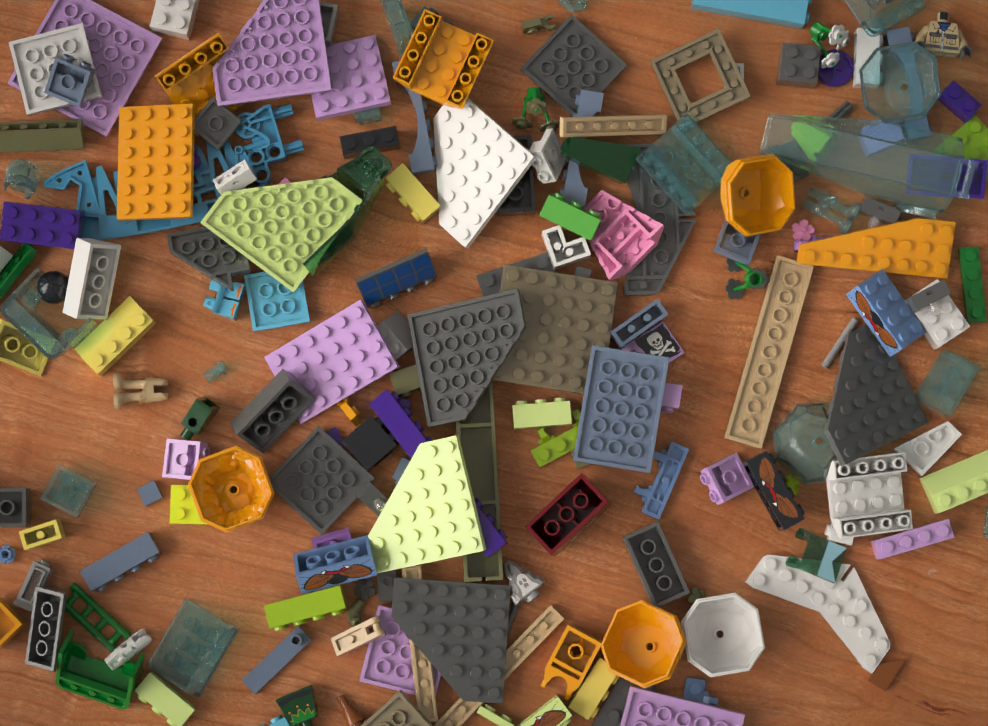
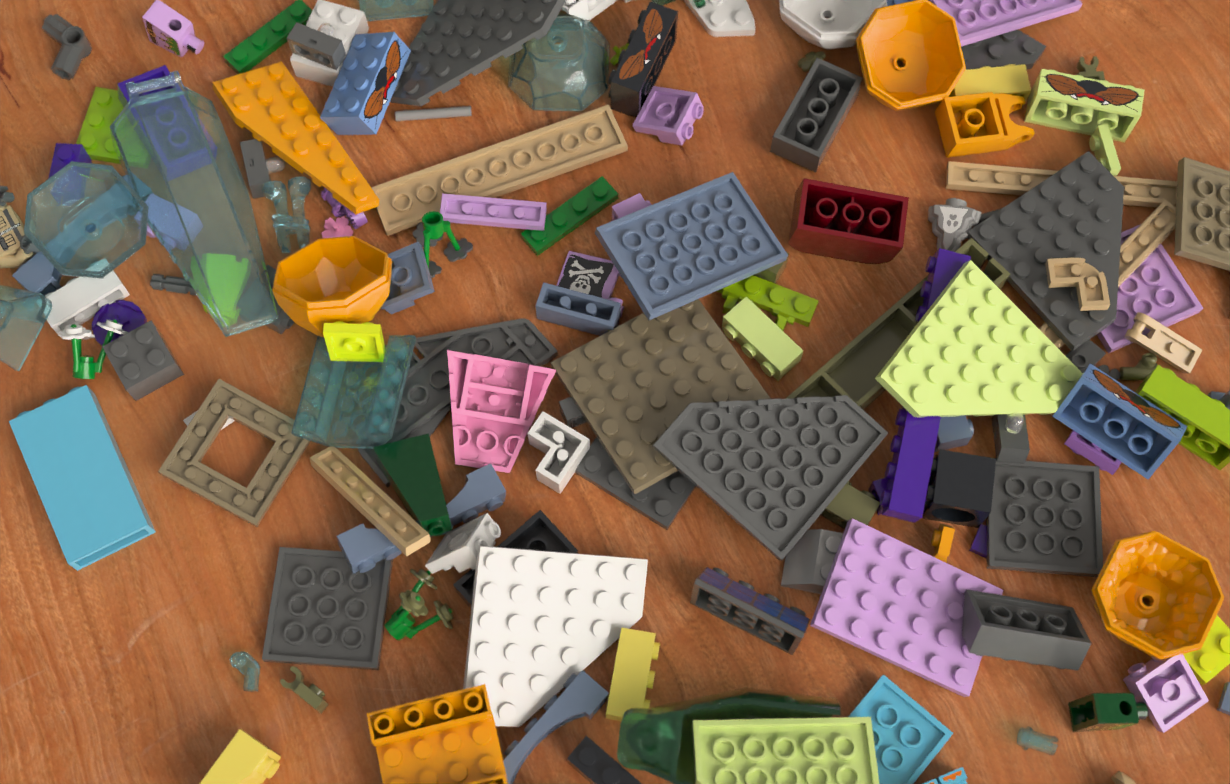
camera: 125 degrees left, 15 degrees down
bright green brick [539,192,603,241] -> none
medium blue hinge [633,441,689,520] -> none
clear light blue tile [893,203,937,219] -> none
none -> neon yellow plate [323,321,386,362]
none -> lavender plate [440,193,547,231]
none -> green plate [521,176,618,256]
none -> tan plate [1045,258,1110,311]

